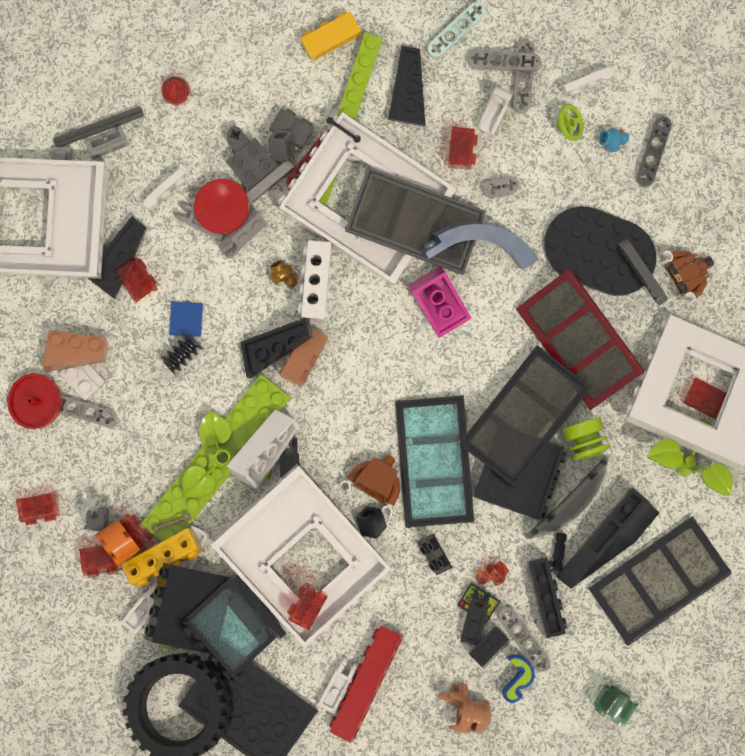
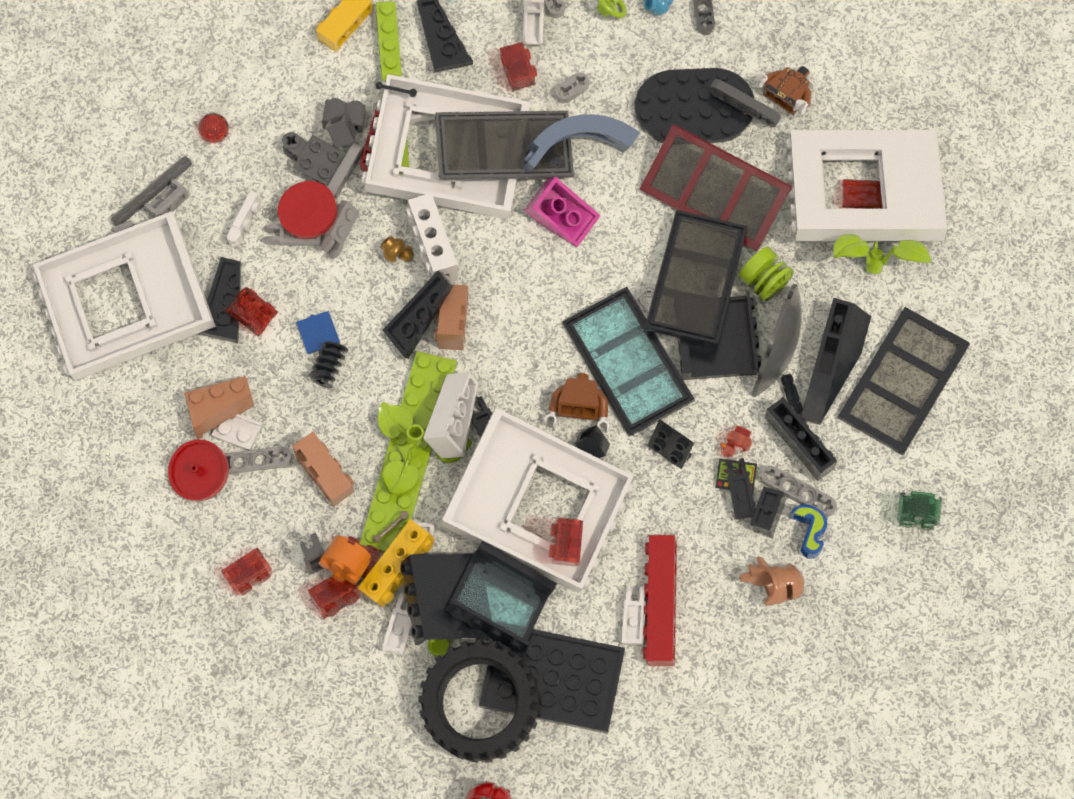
camera: 20 degrees left, 15 degrees down
none -> nougat wedge [292,431,354,507]

